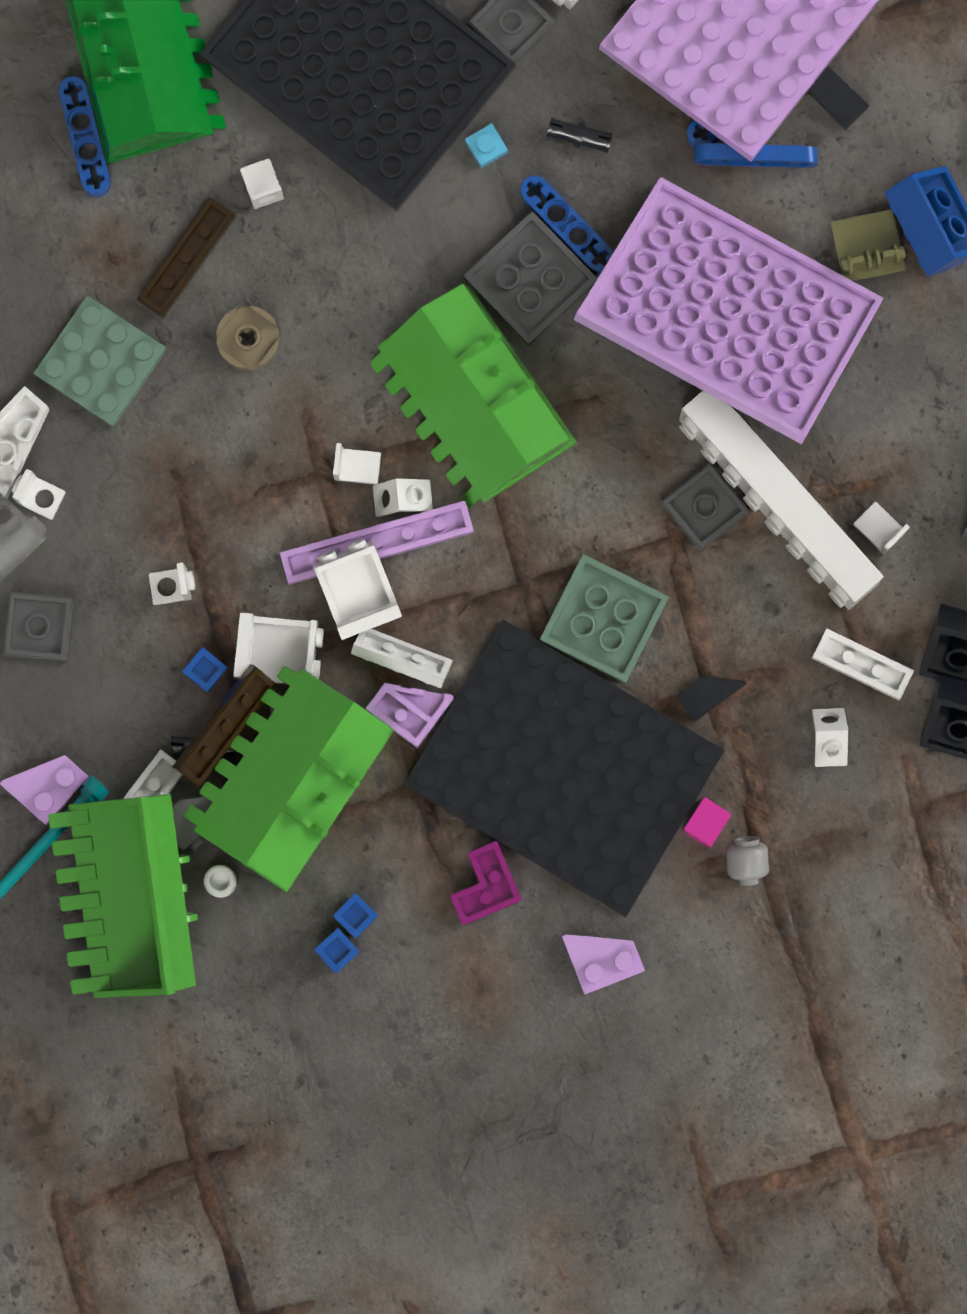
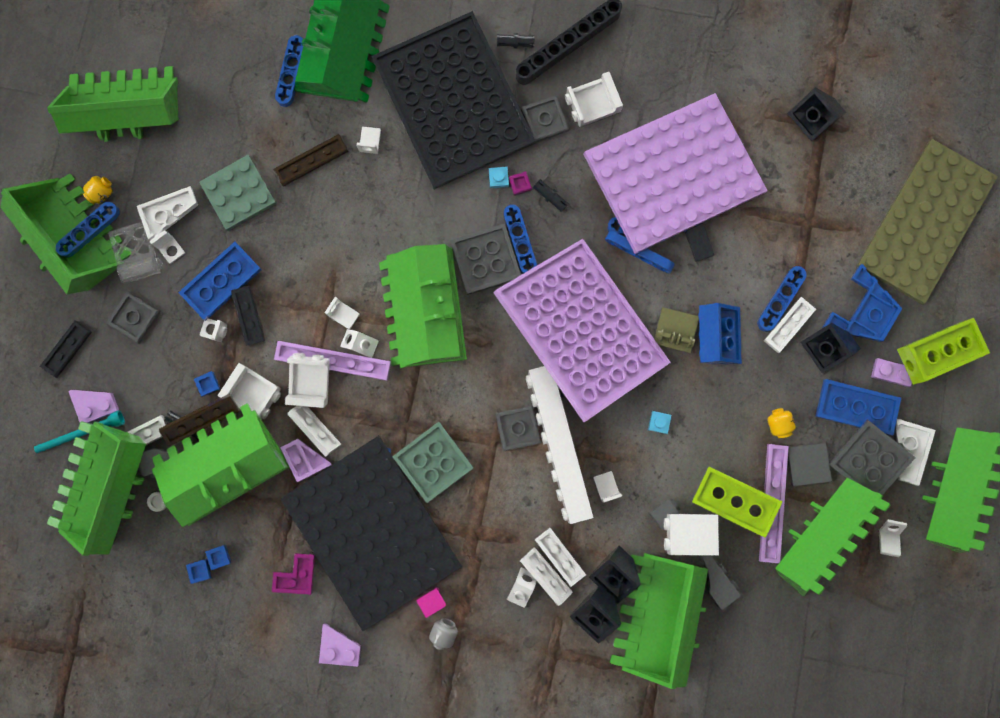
camera: 25 degrees right, 0 degrees up
dark tan plate [216,306,280,372] -> none
black slope [676,675,746,722] -> none
none -> blue plate [178,242,262,321]
none -> black tile [231,286,265,346]
none -> magenta tile [508,171,532,196]
none -> white plate [520,547,573,606]
none -> medium azure plate [648,411,672,434]

